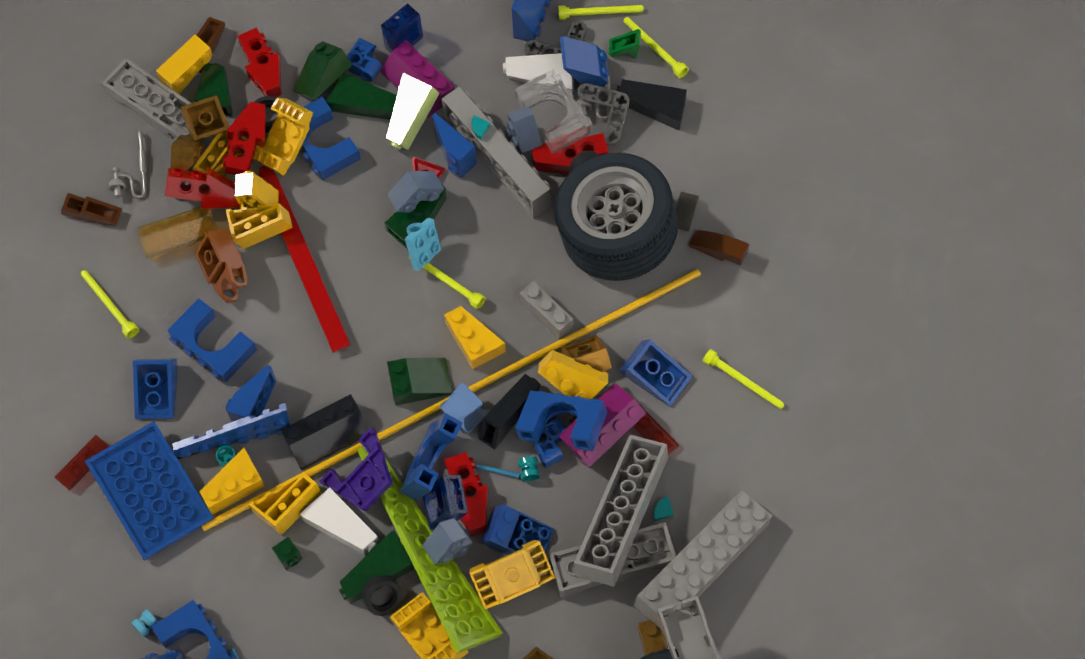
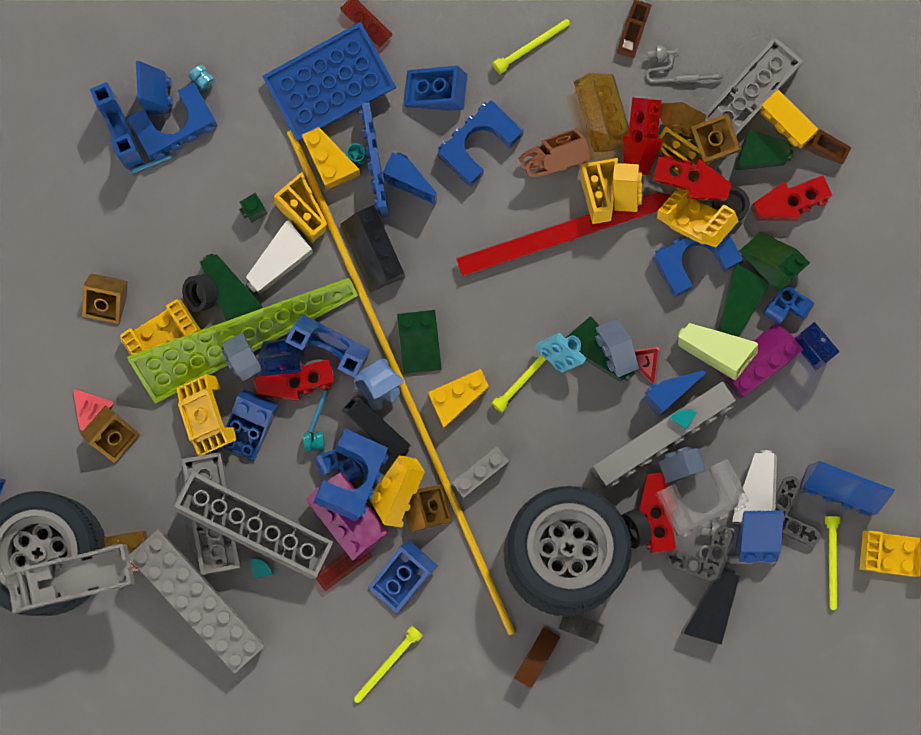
camera: 90 degrees right, 15 degrees up
dark purple wing [319,427,393,511] -> none
green slope [609,29,641,58] -> none
neon yellow piece [623,17,689,79] -> none

